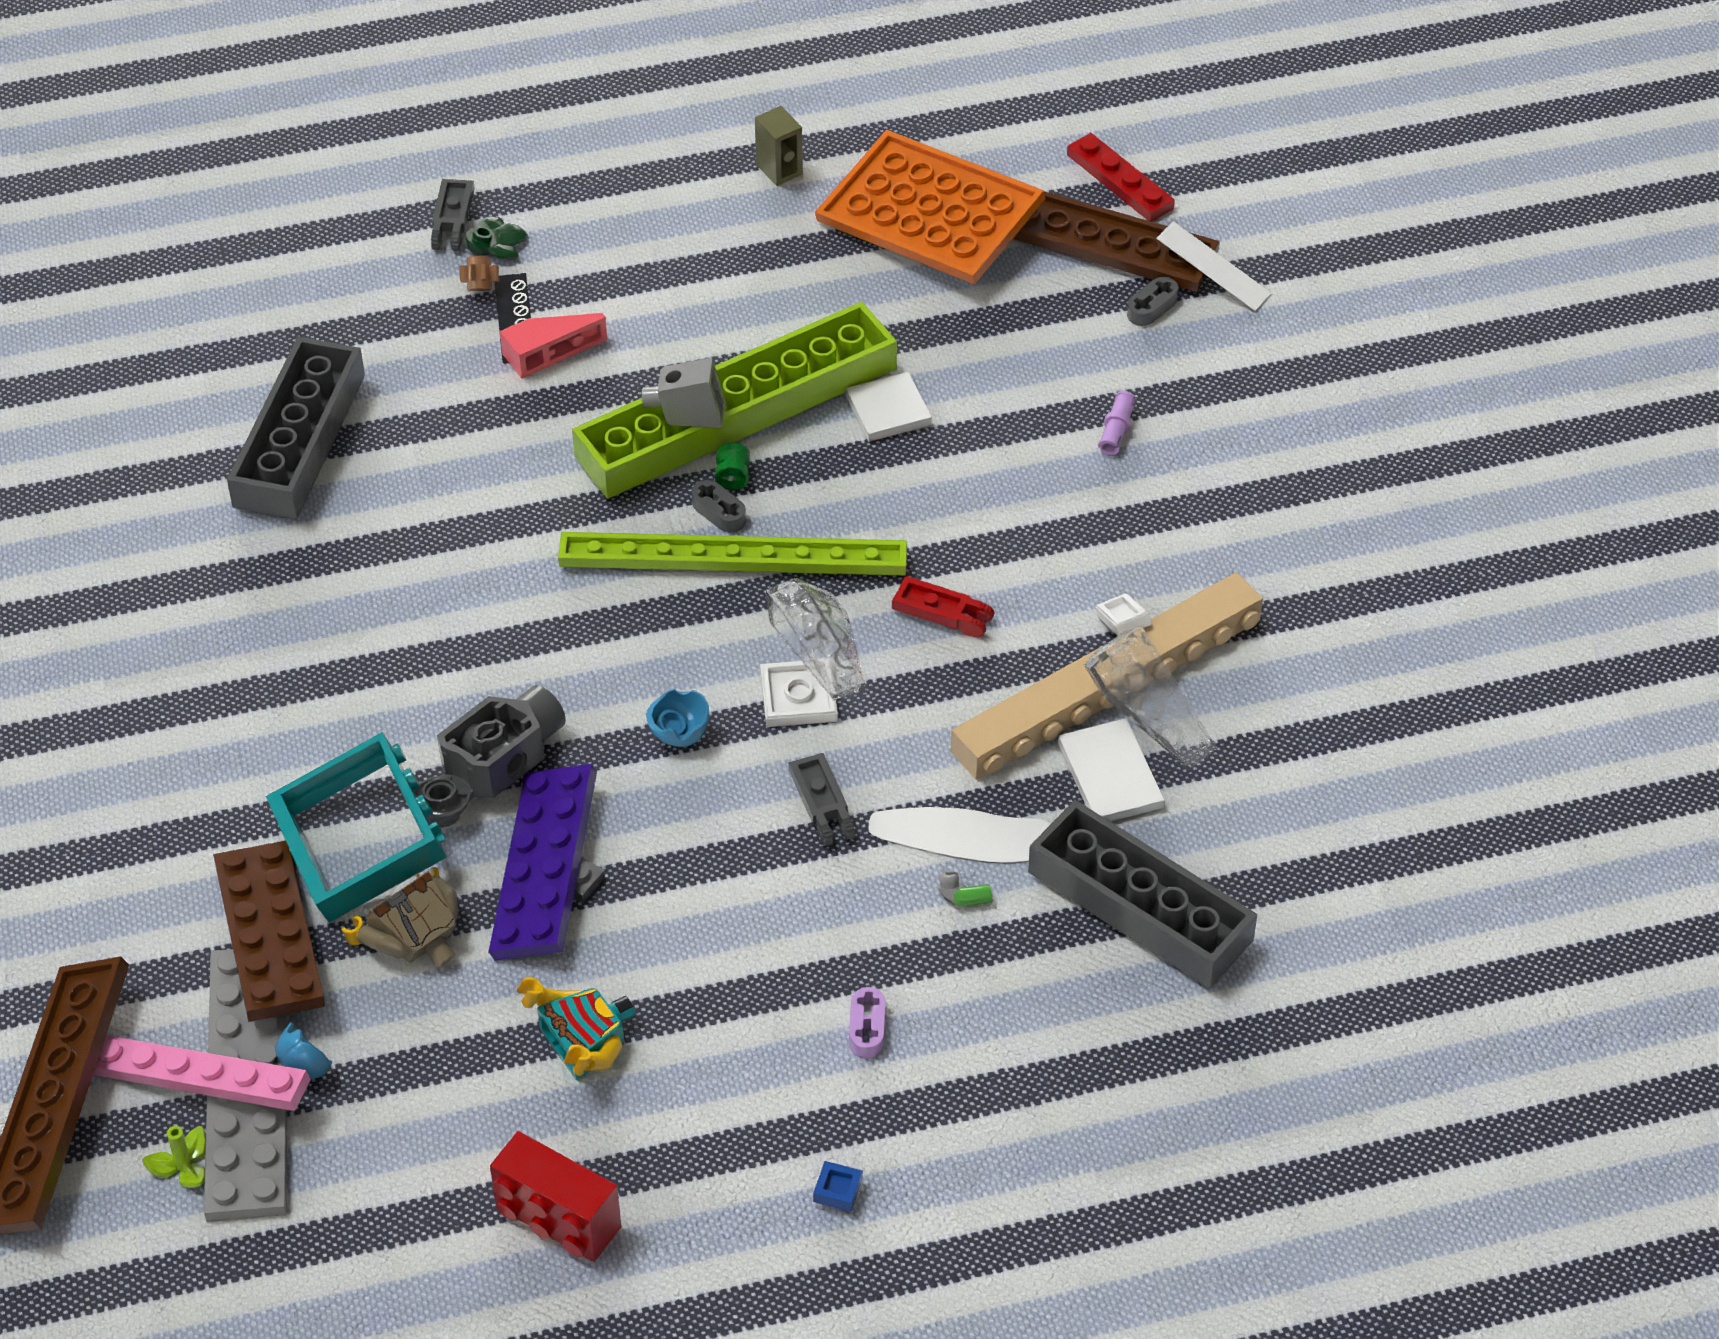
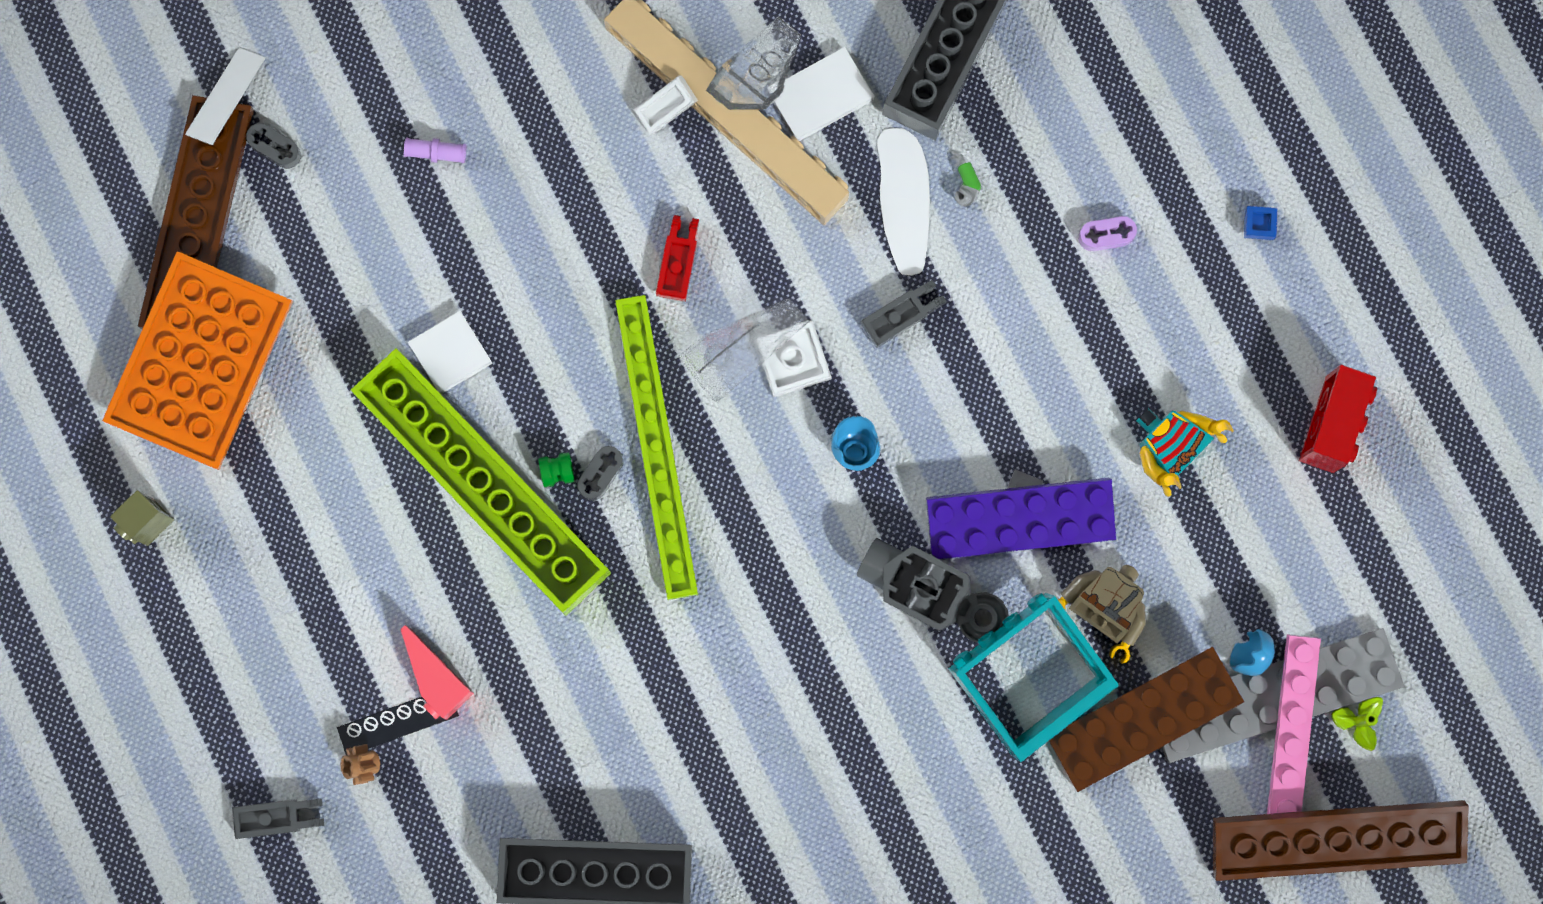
camera: 105 degrees left, 30 degrees up
dark green plate [465,216,528,259] -> none
light grey torso [642,358,726,428] -> none
red plate [1067,132,1175,222] -> none

